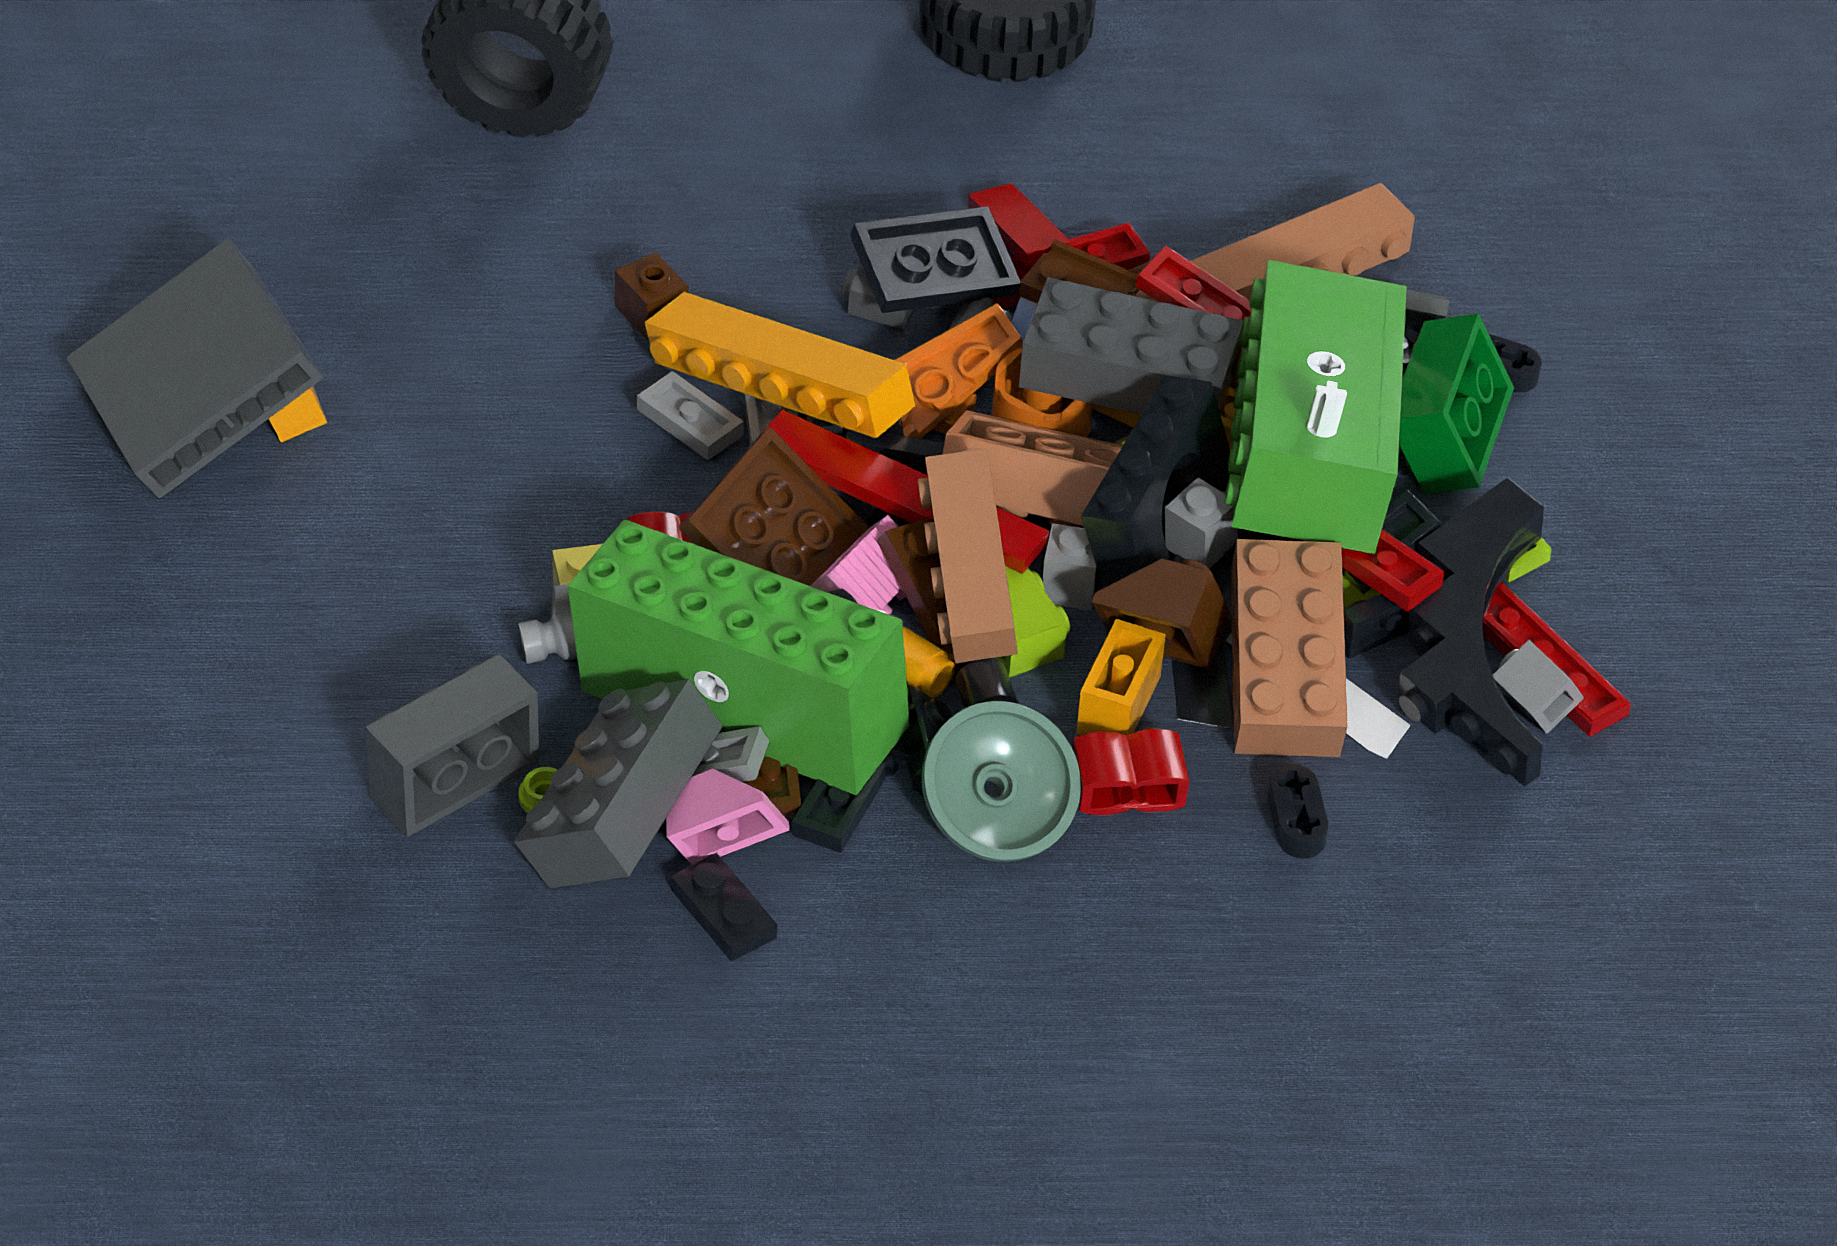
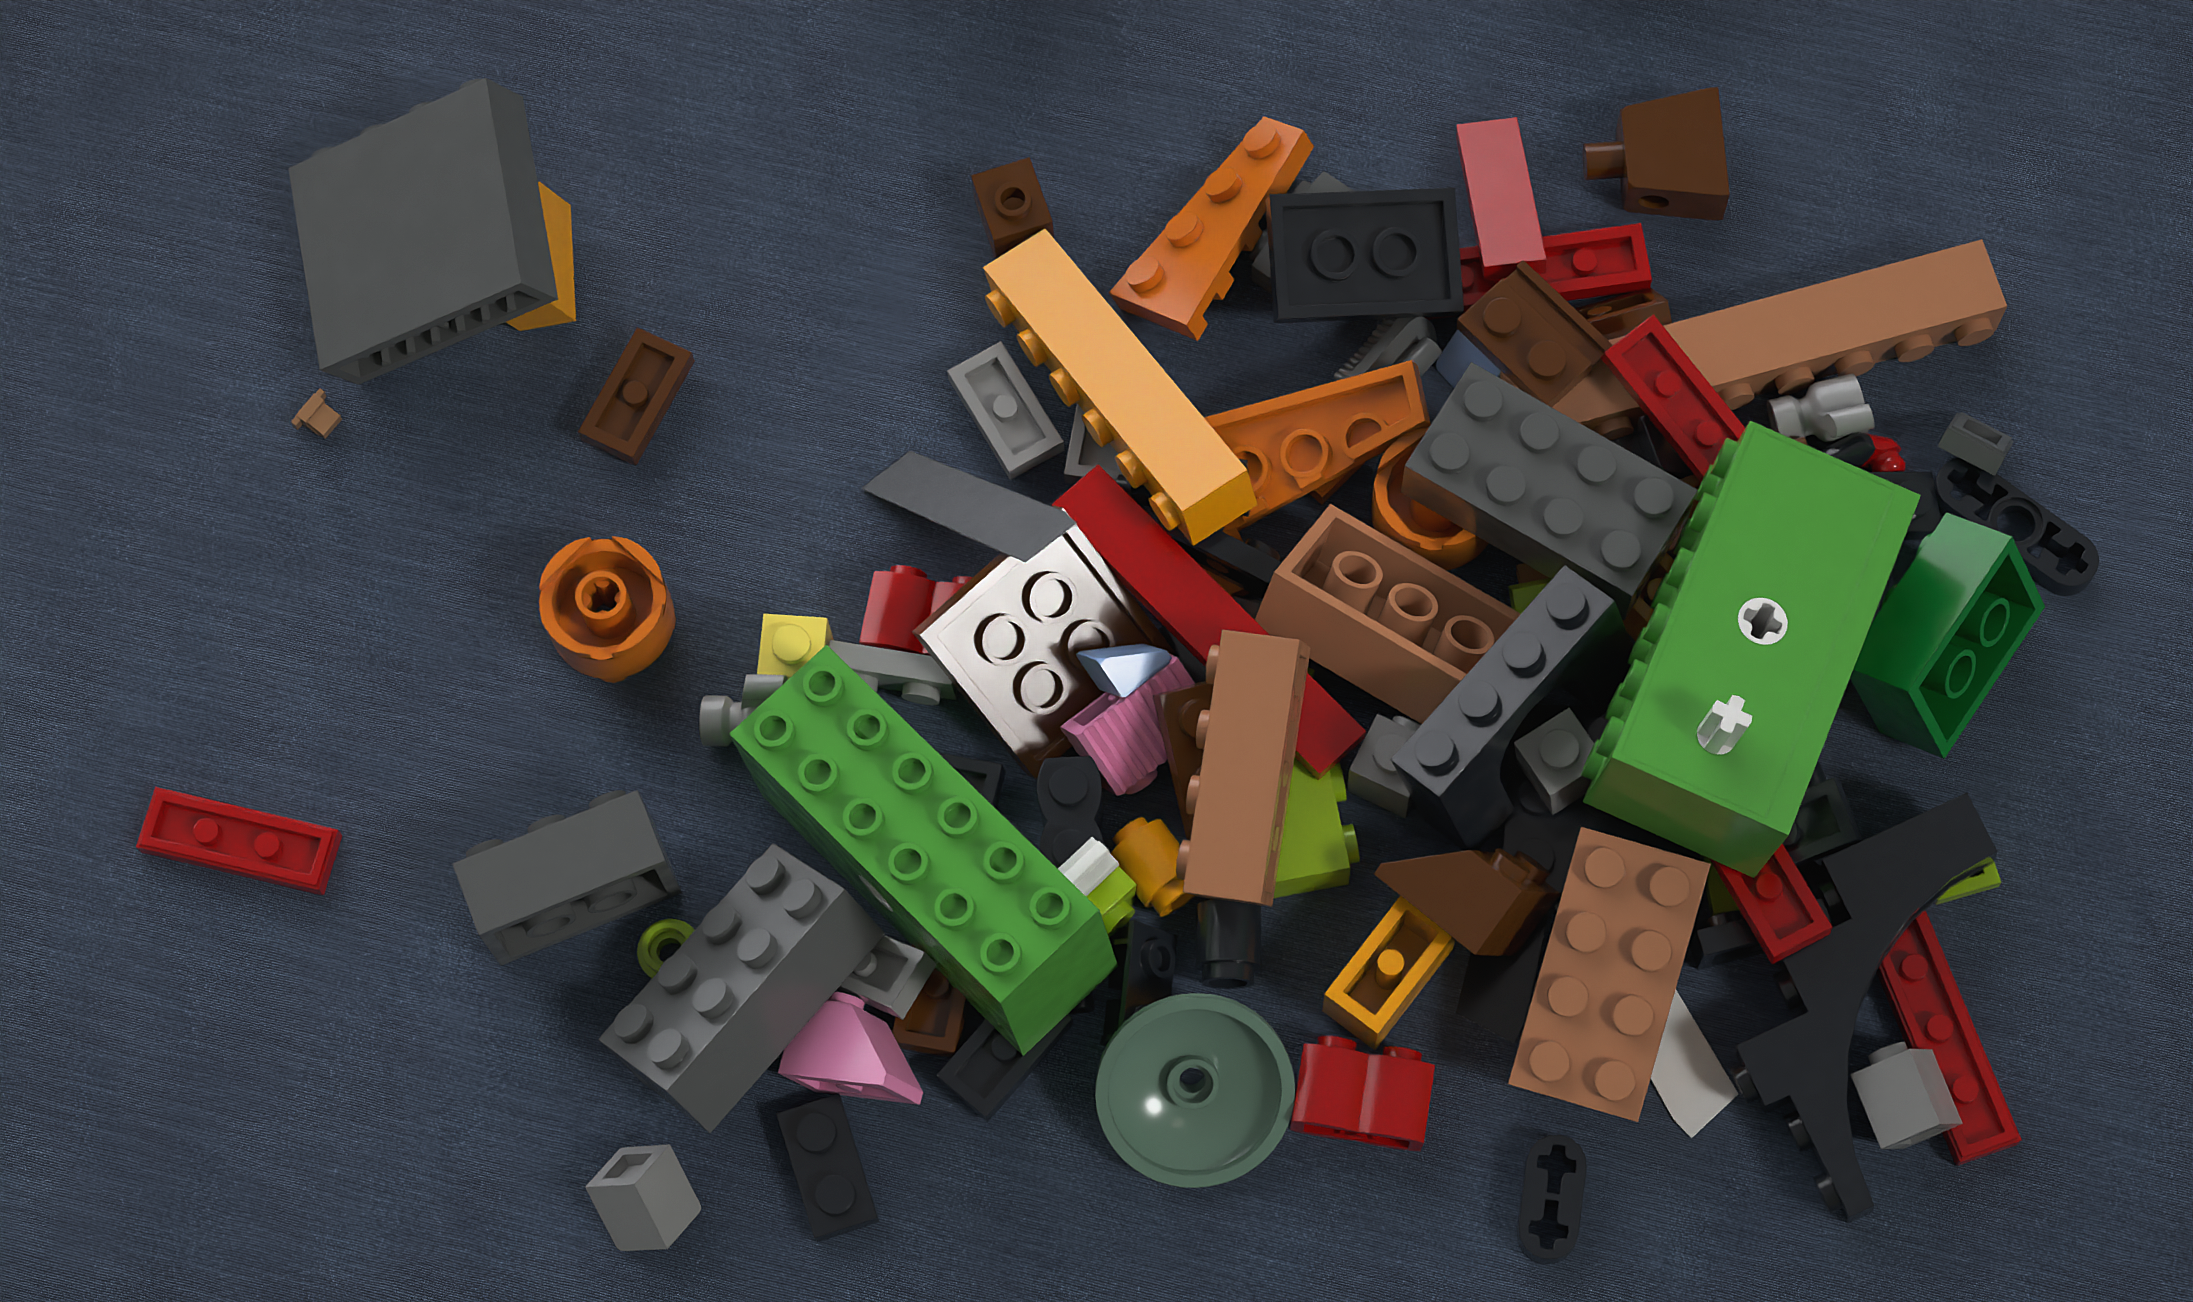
camera: 25 degrees right, 25 degrees up
none -> red tile [136,787,342,896]
none -> medium nougat piece [291,388,342,439]
none -> orange brick [539,536,676,683]
none -> reddish brown plate [578,327,695,466]
none -> light grey panel [585,1144,701,1251]
none -> sticker [861,451,1077,563]
none -> light blue slope [1076,644,1172,698]
none -> orange wing [1109,116,1314,341]
none -> reddish brown torso [1583,87,1730,221]

